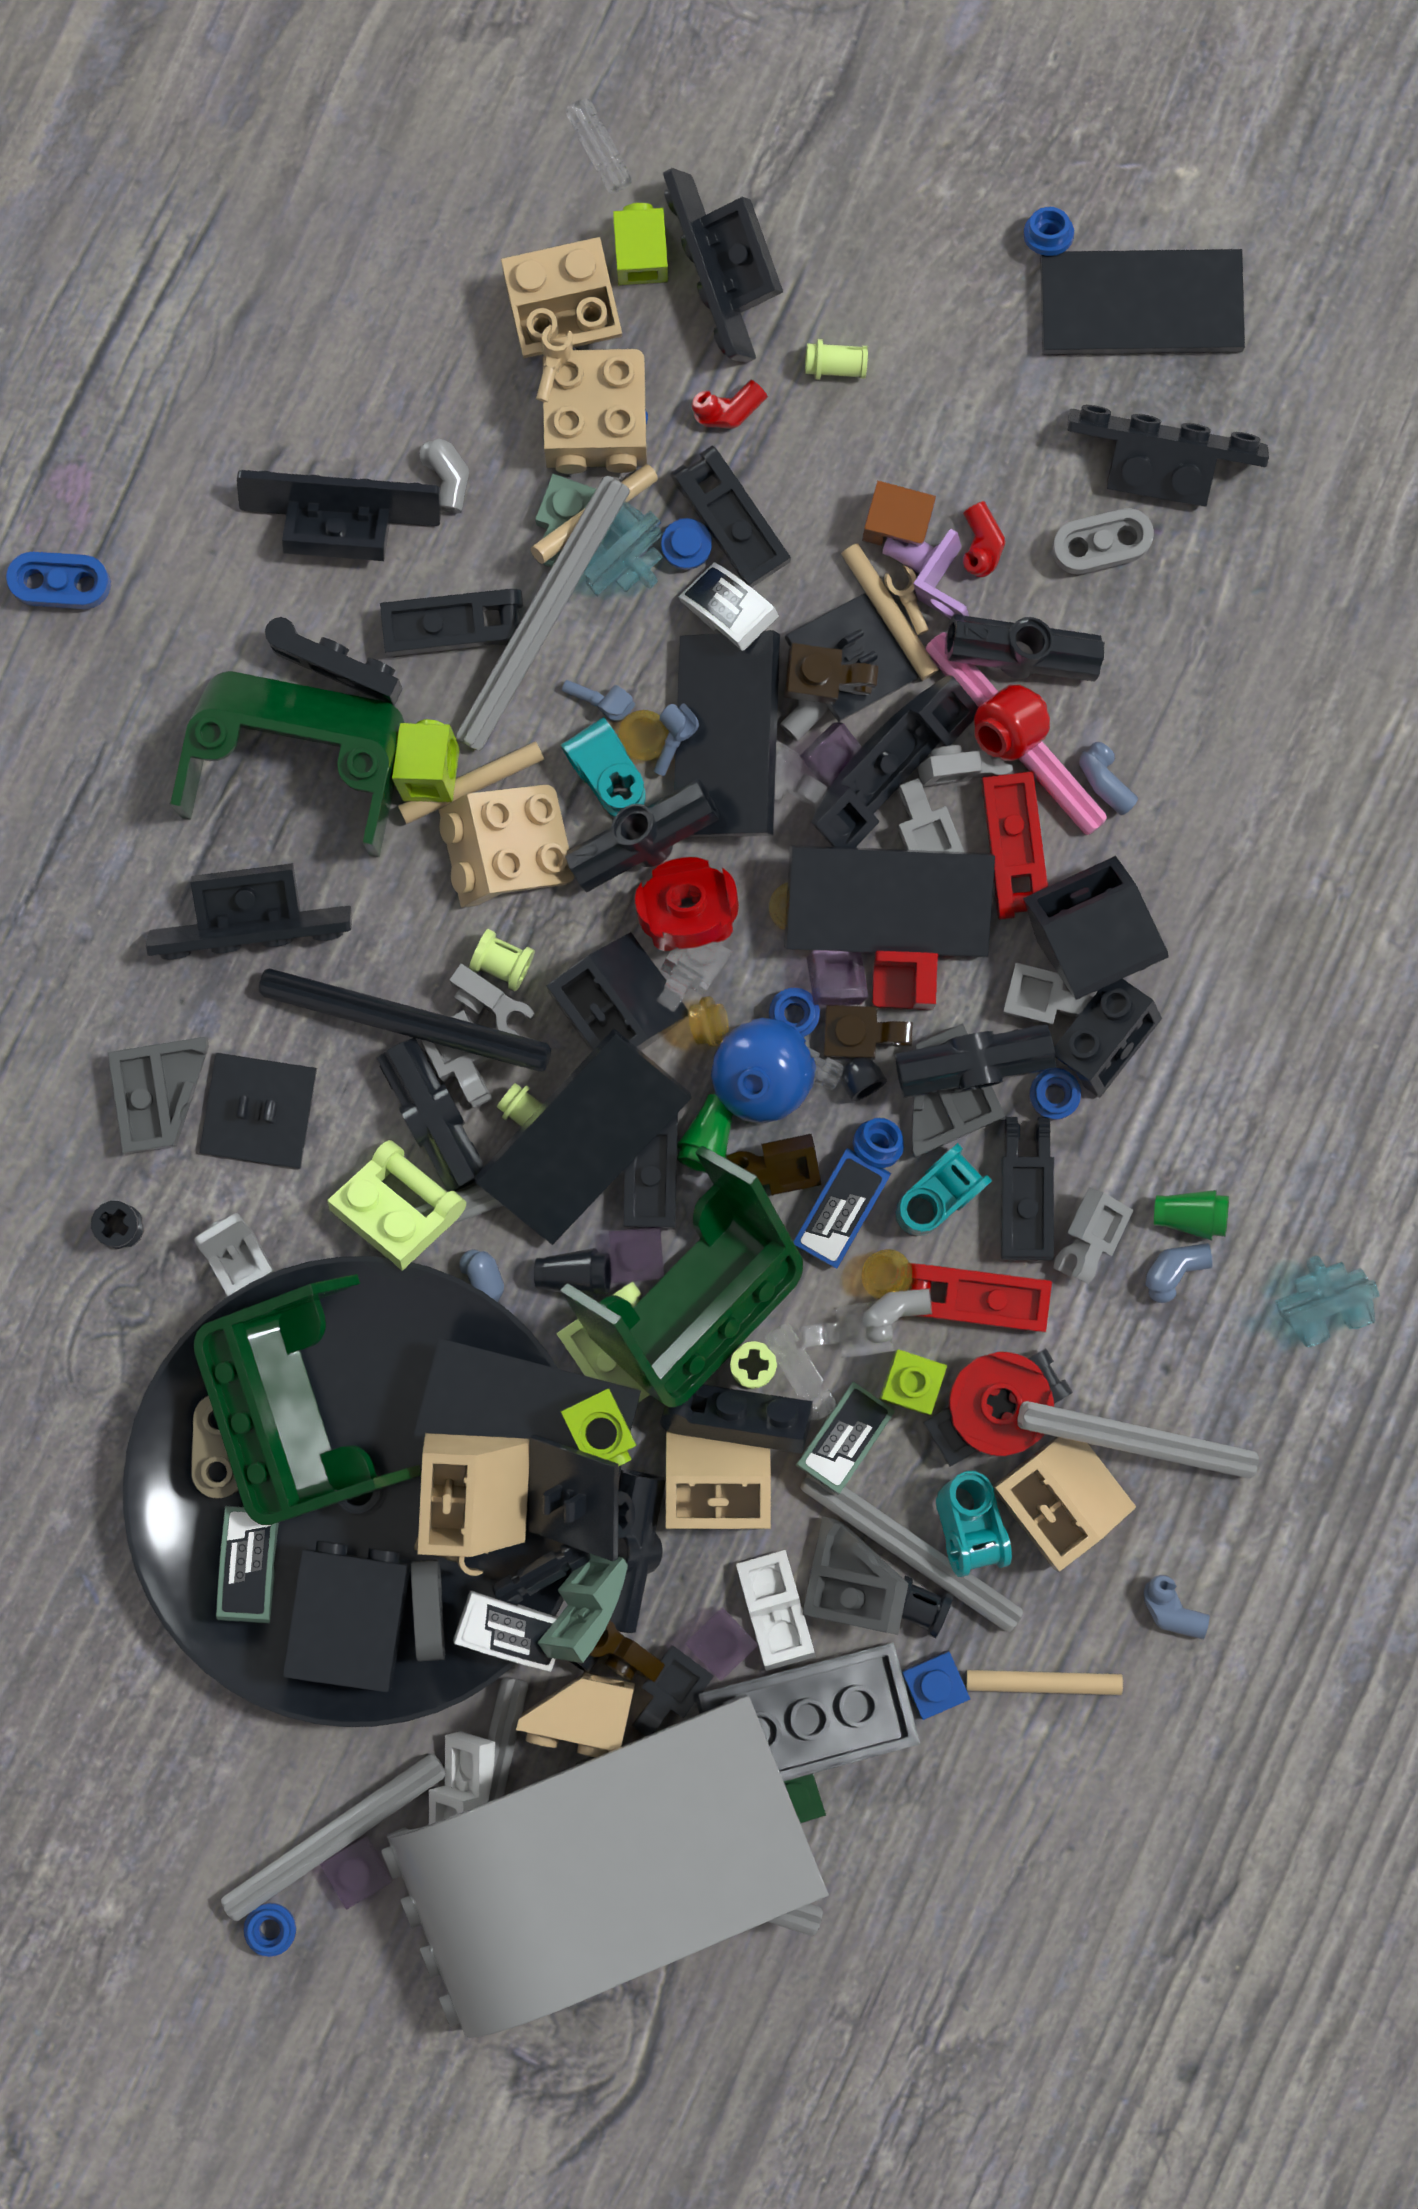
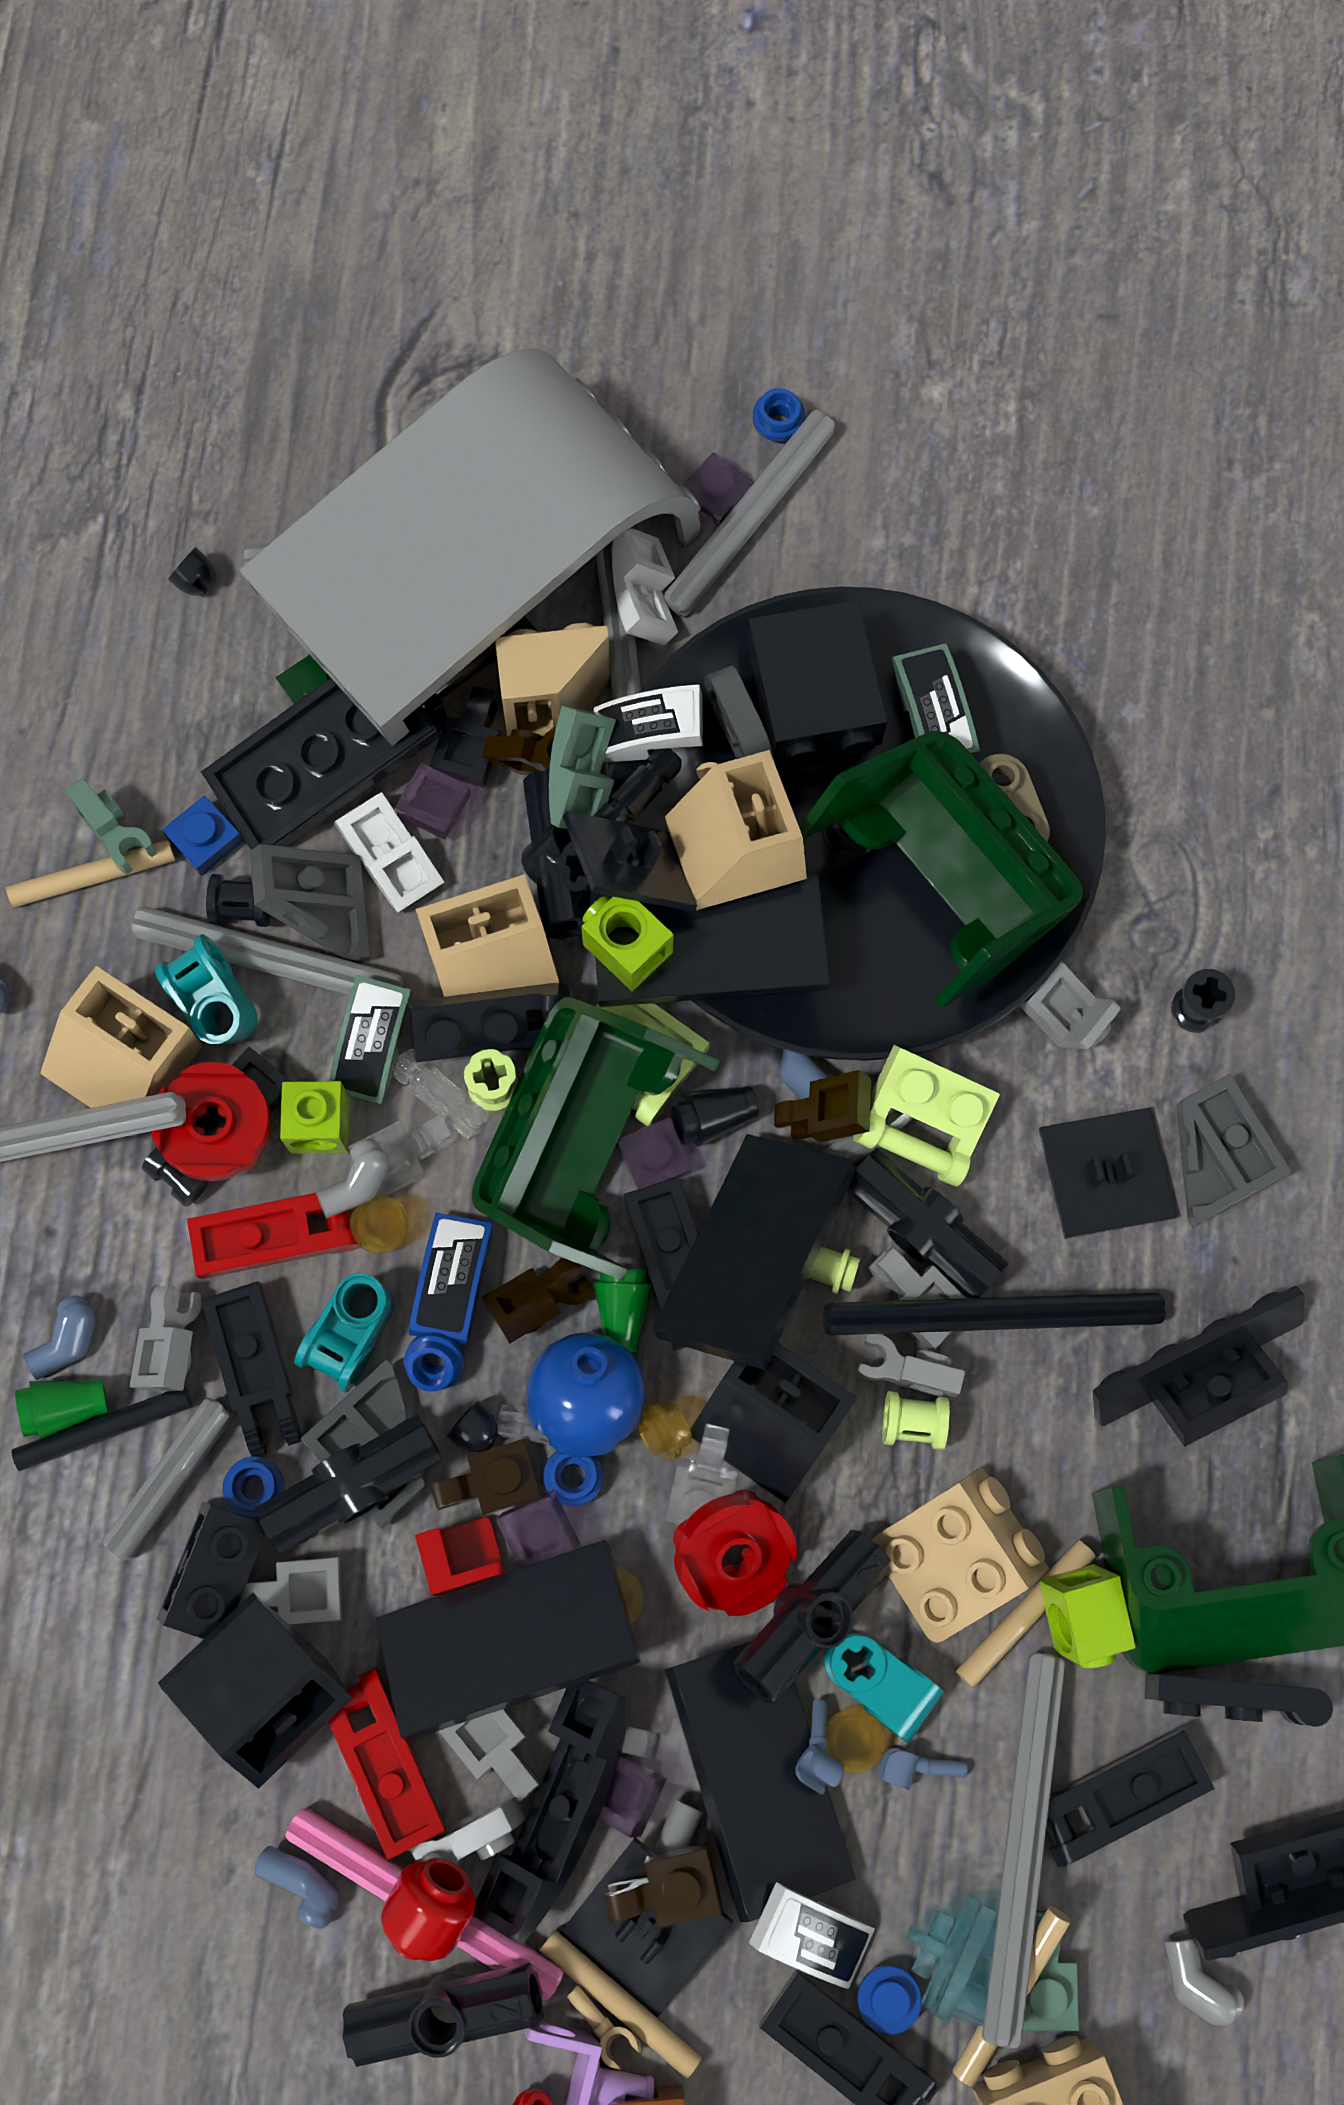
camera: 160 degrees right, 10 degrees down
none -> black bar [11,1386,192,1471]
none -> sand green plate [64,778,156,874]
none -> light grey axle [103,1398,233,1561]
none -> black hinge [168,547,216,596]
none -> dark brown plate [774,1070,871,1143]

